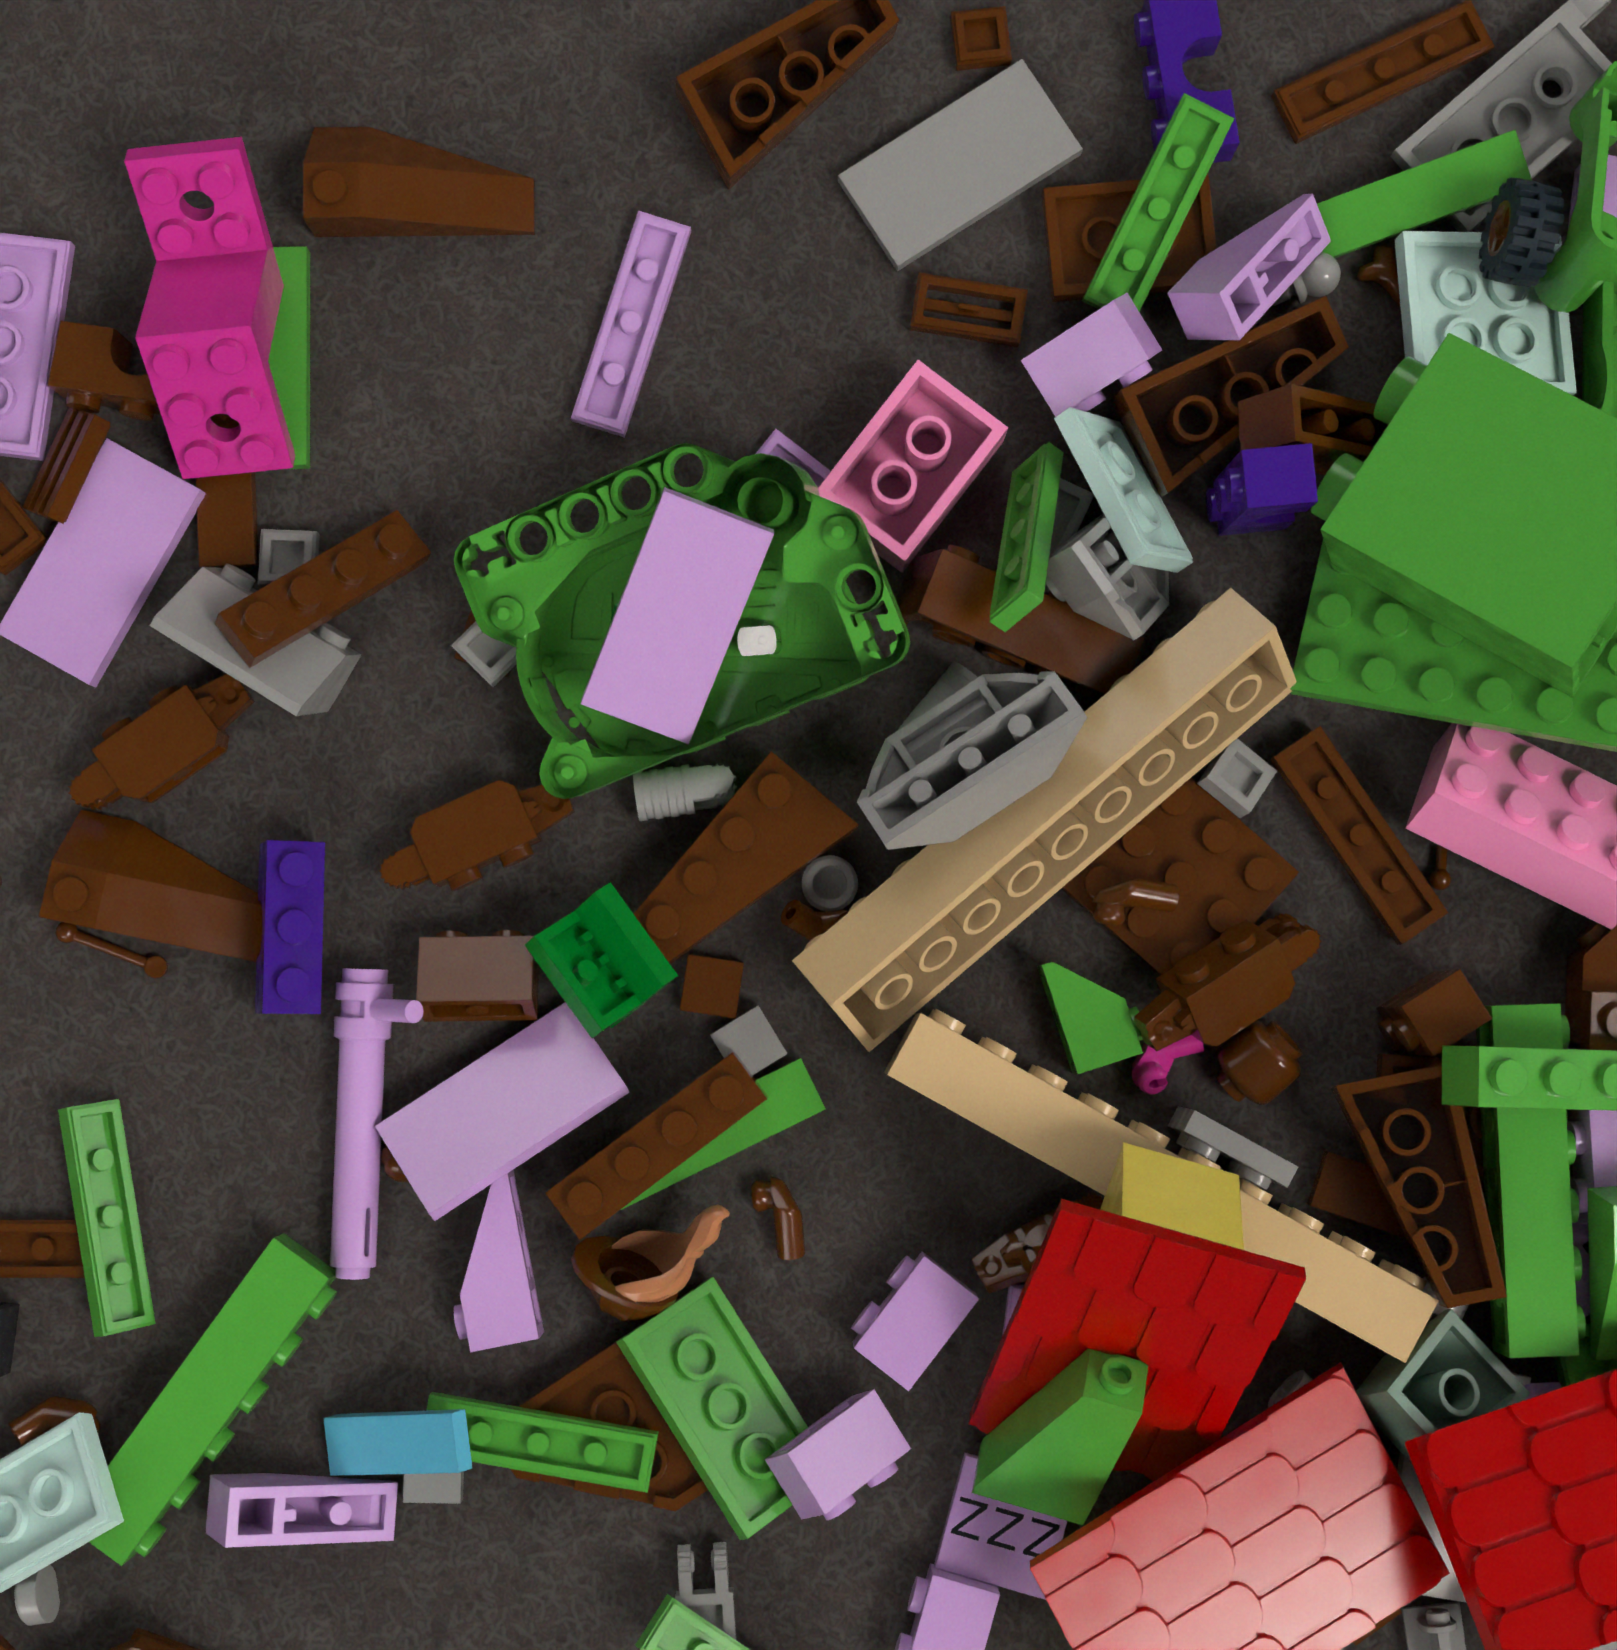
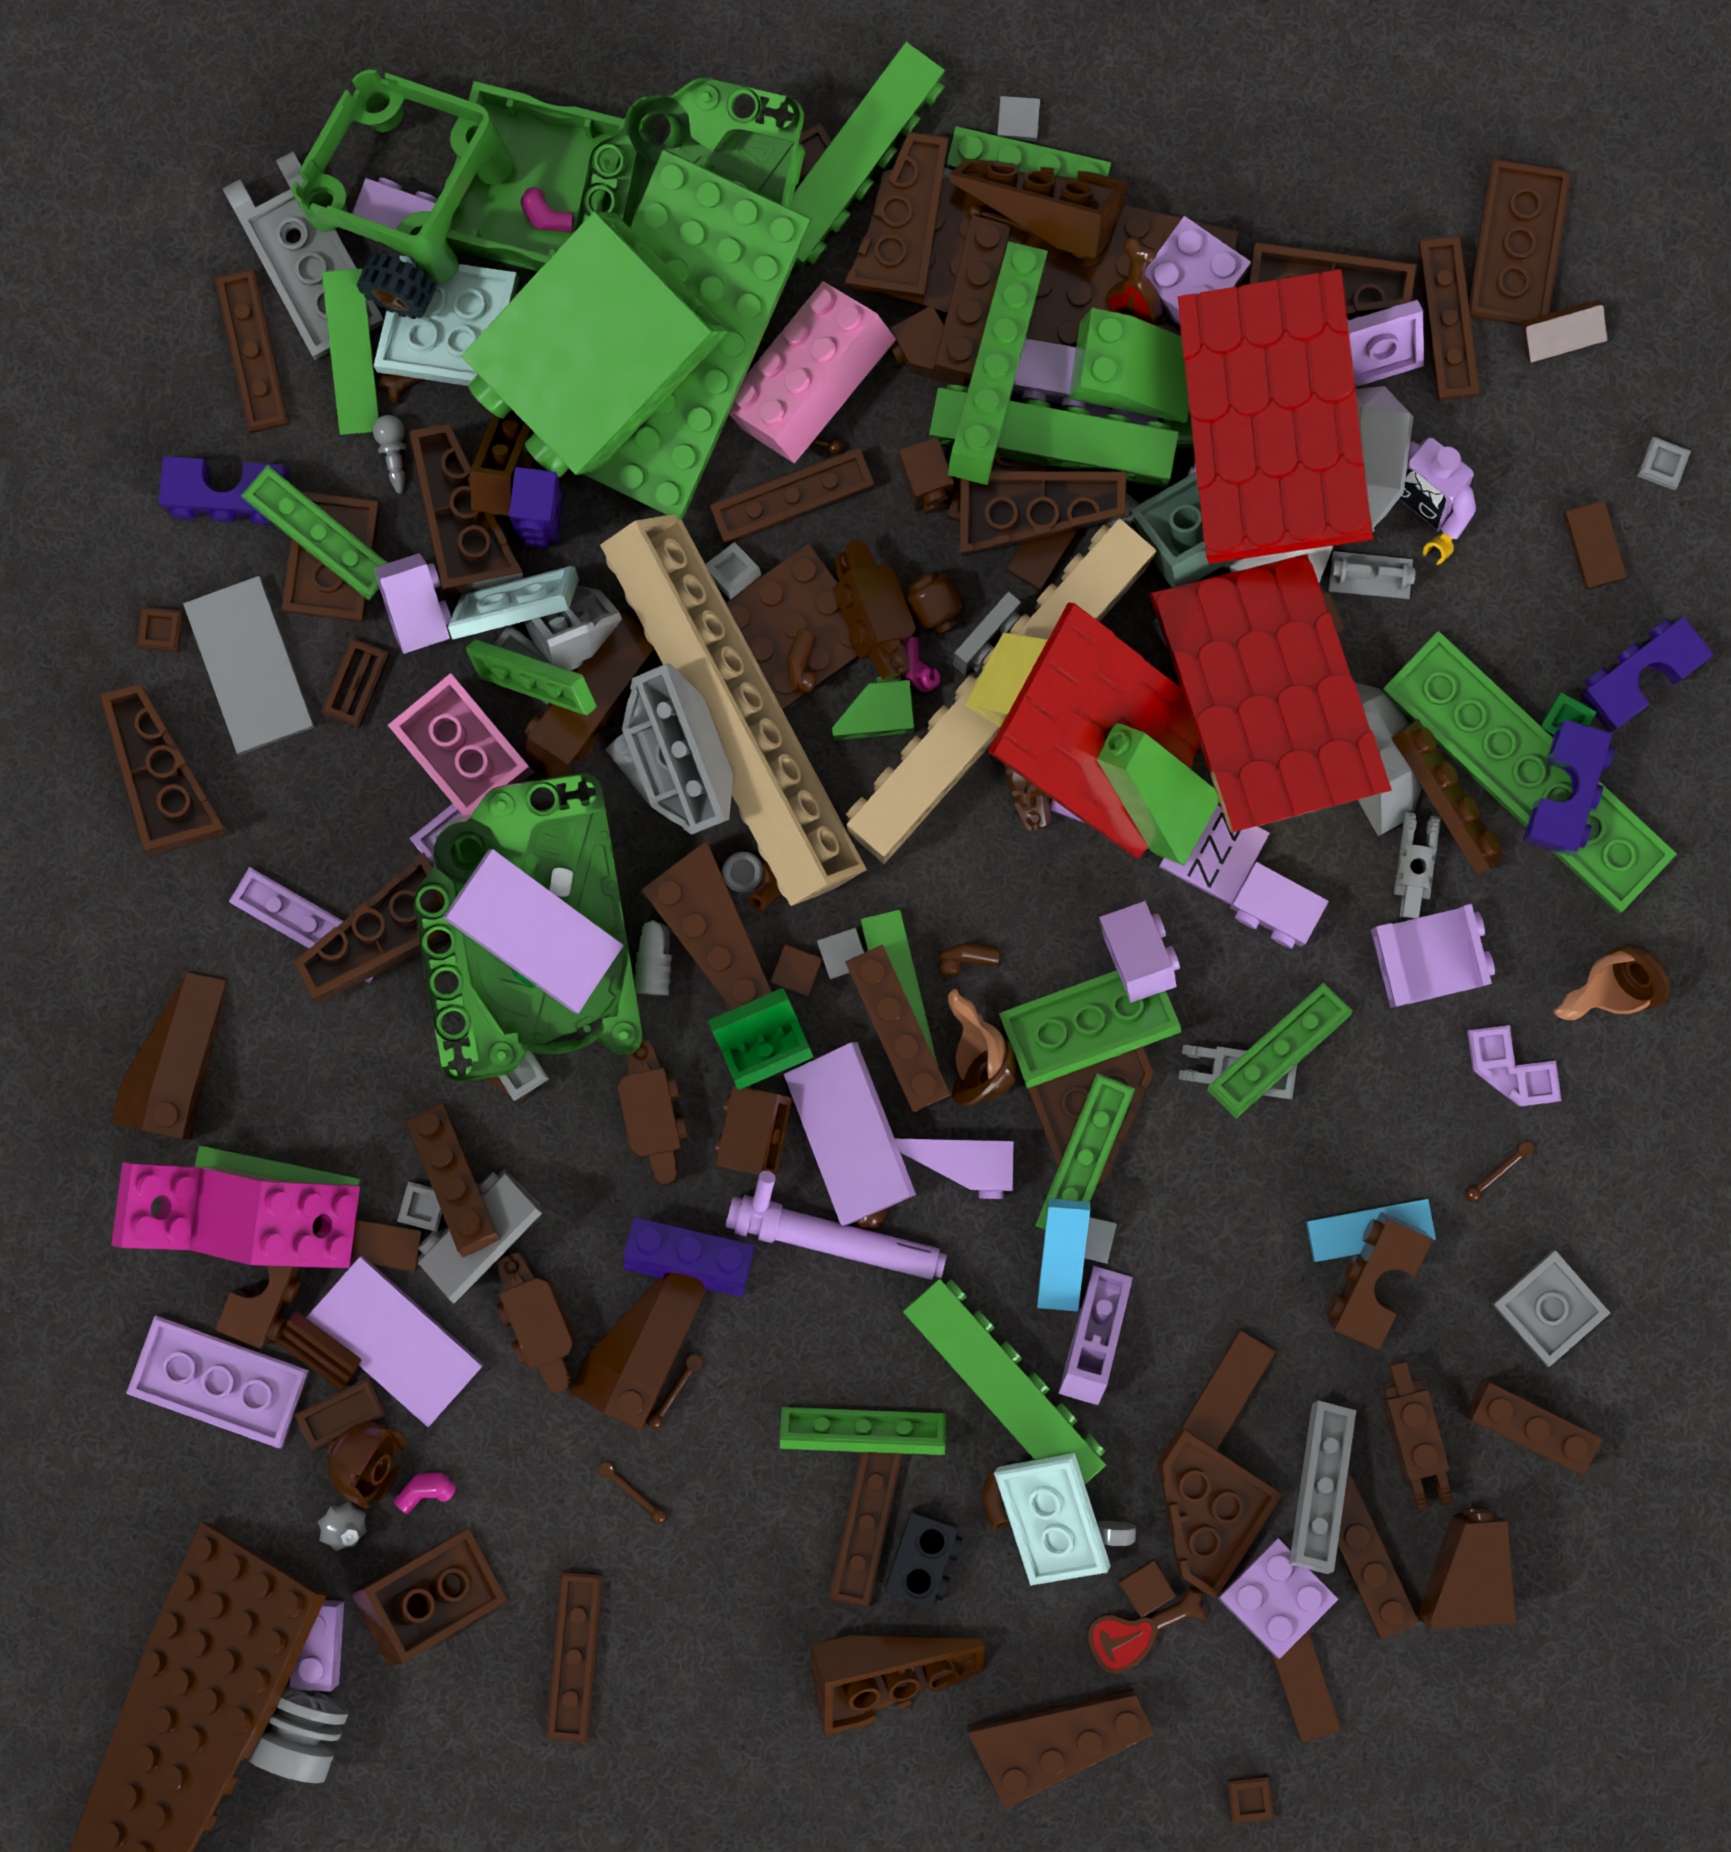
camera: 70 degrees left, 0 degrees up
lavender brick [851,1252,979,1391] -> none
lavender slope [1167,194,1331,340] -> none
none -> reddish brown wedge [294,852,450,1005]

